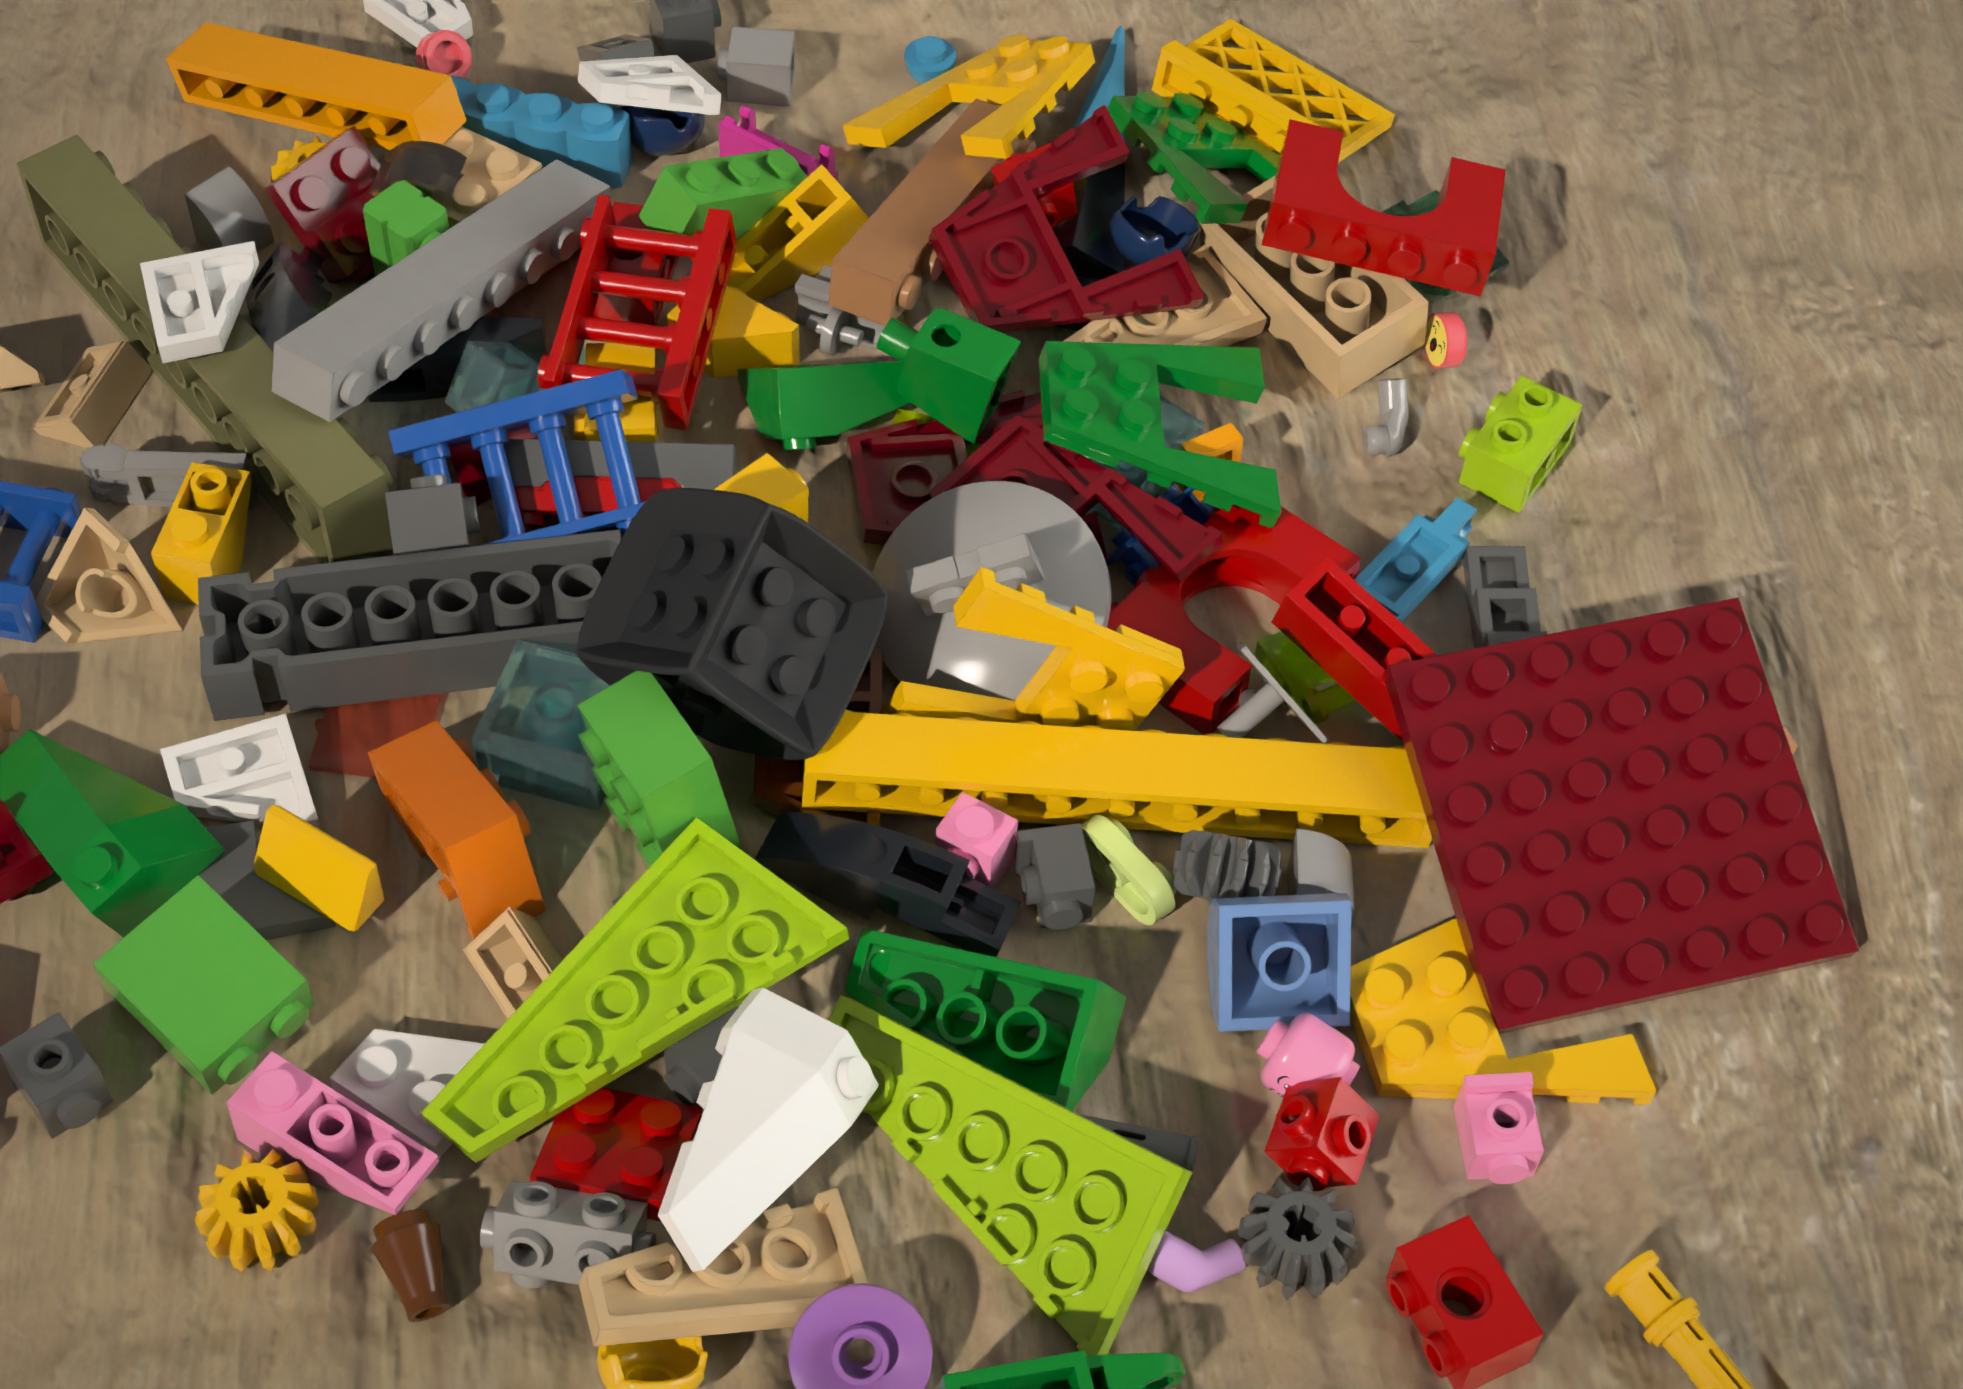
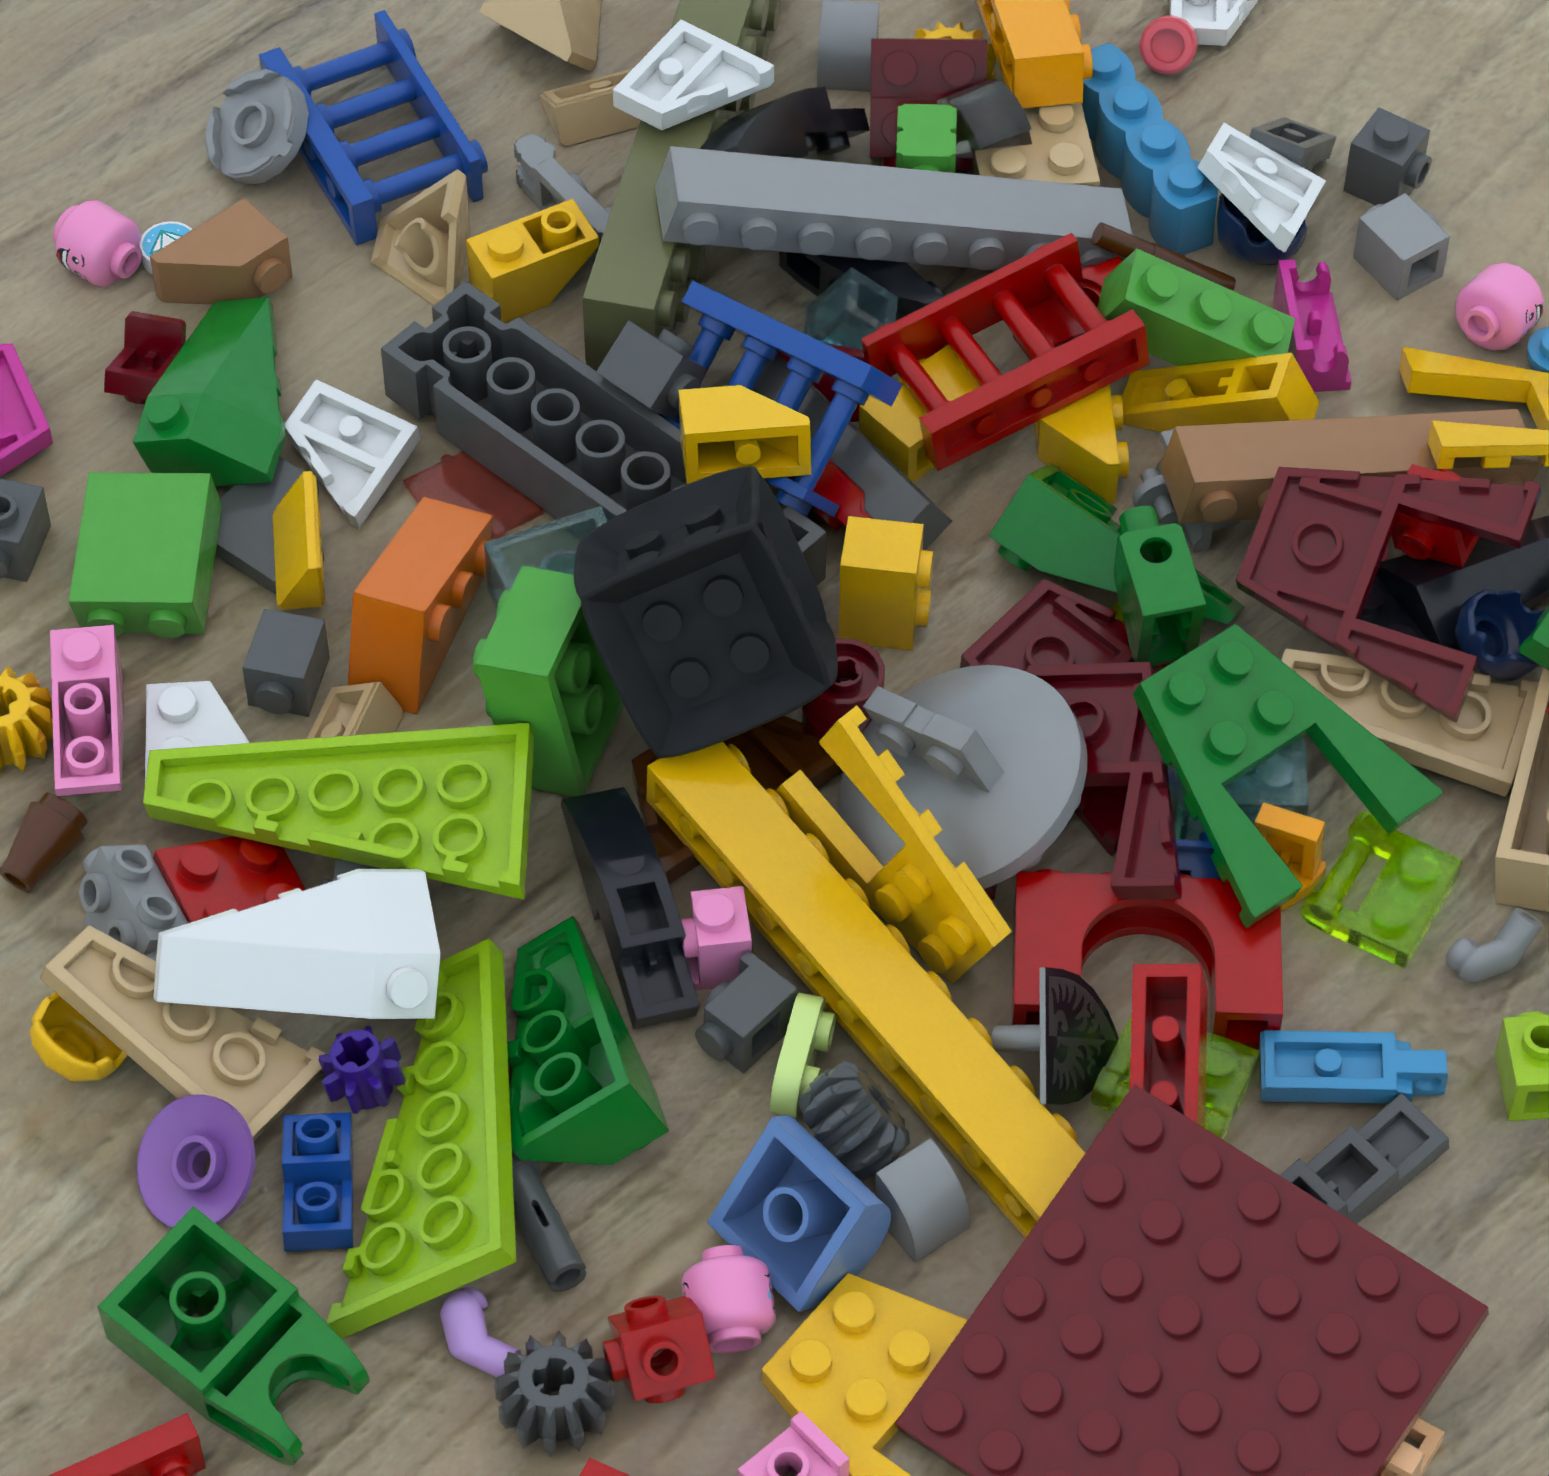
camera: 55 degrees right, 0 degrees up
none -> dark grey brick [242,609,330,717]
none -> blue slope [282,1112,354,1251]
none -> dark purple gear [318,1026,405,1114]
none -> yellow slope [678,385,811,484]
none -> reddish brown piece [1091,222,1236,291]
none -> clear neon green plate [1300,811,1463,969]
none -> bright pink head [1455,263,1544,351]

